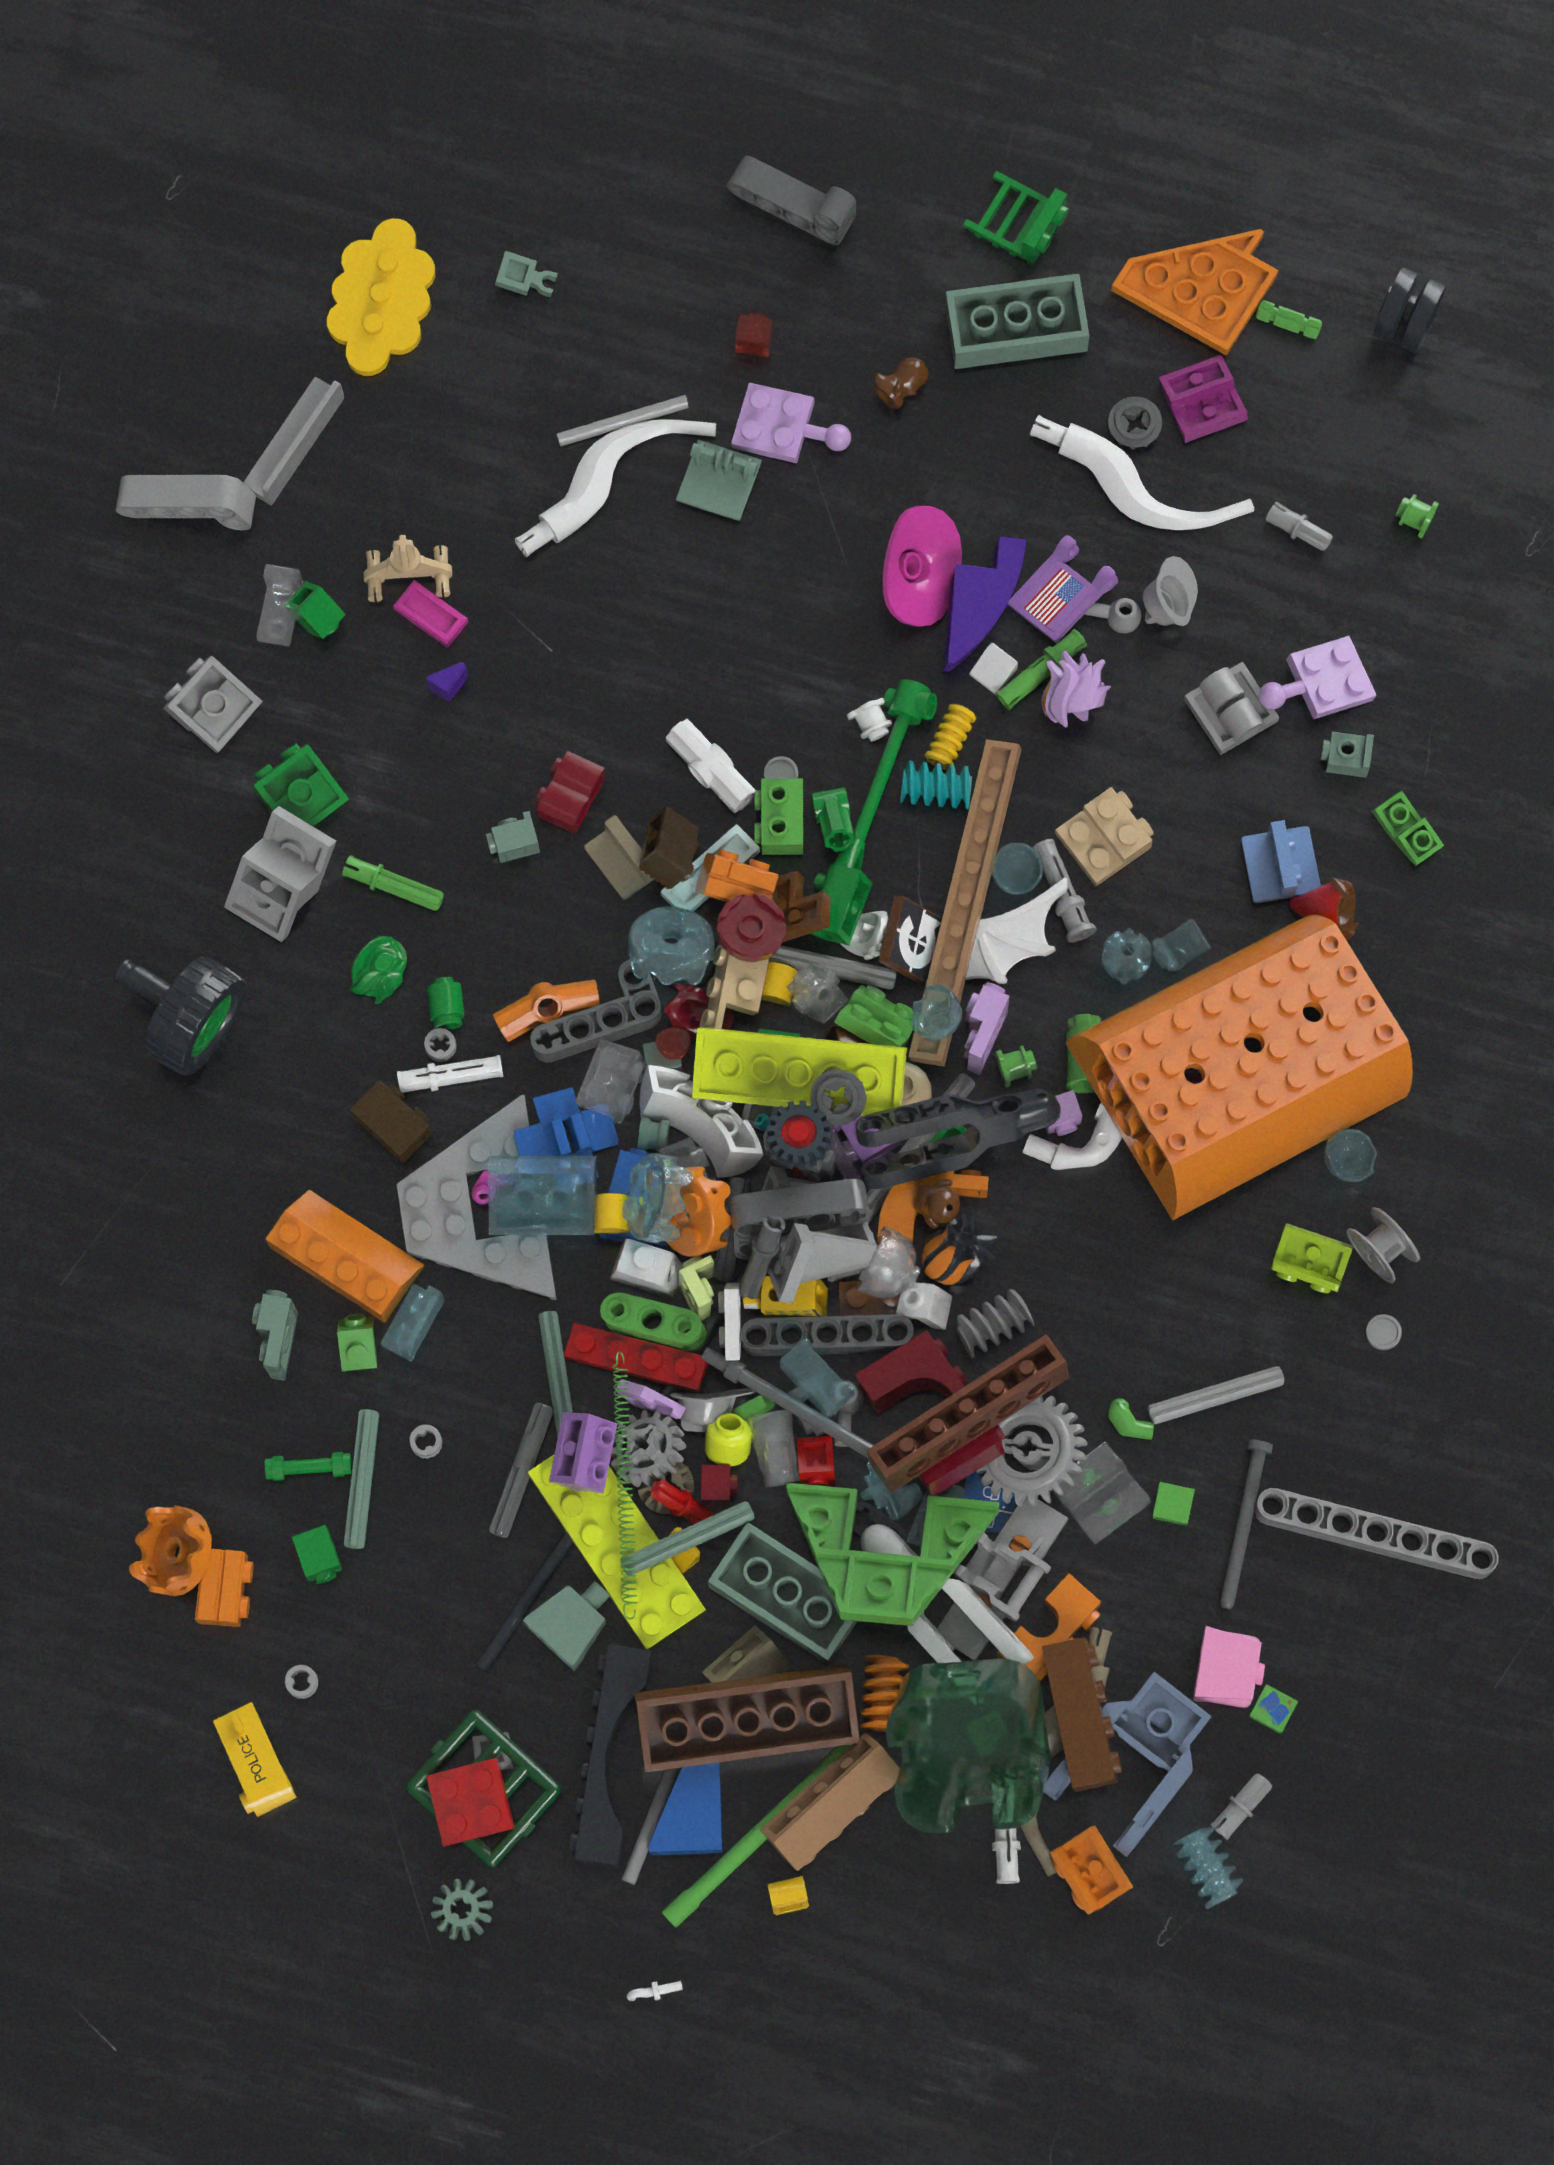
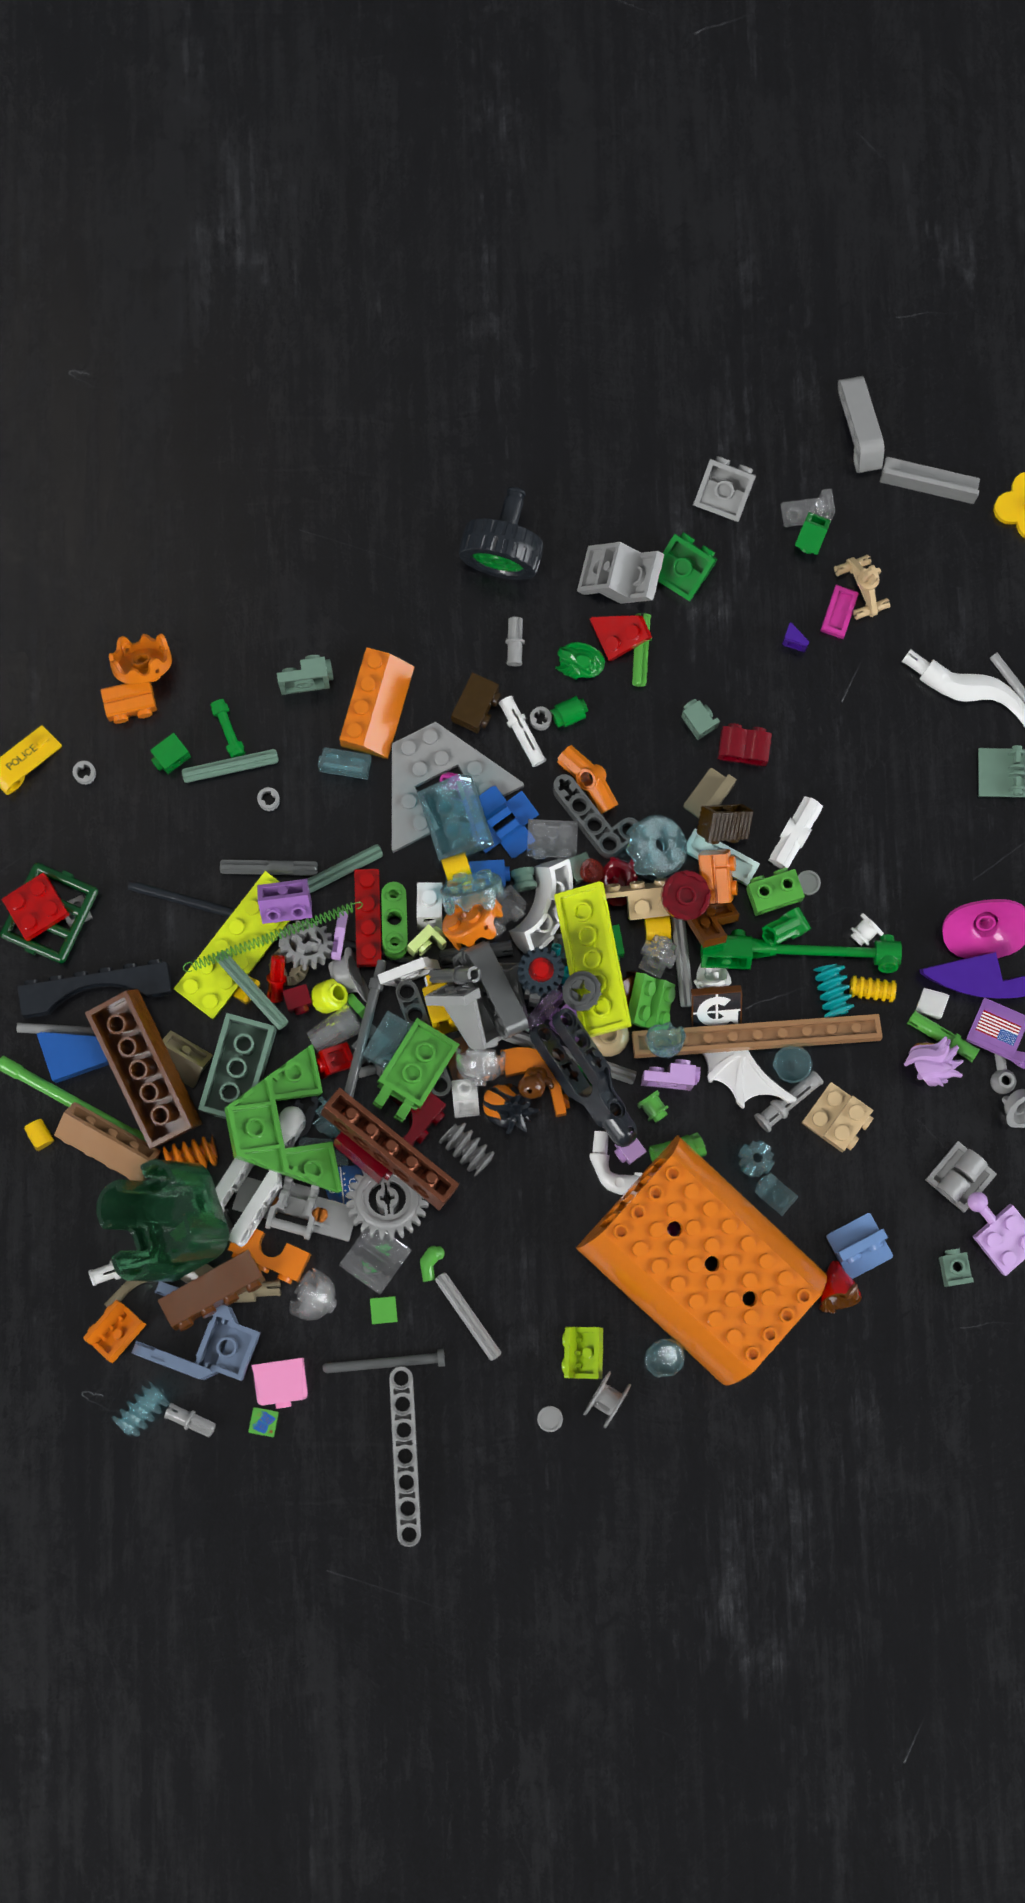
camera: 65 degrees right, 5 degrees up
bright green bracket [337,1314,378,1371] -> none
sand green torso [523,1581,610,1671] -> none
bright green slope [1371,791,1444,866] -> none
none -> clear cylinder [289,1268,337,1321]
none -> bright green tile [372,1018,460,1123]
none -> light grey axle [506,617,525,666]
none -> red wing [590,615,652,661]

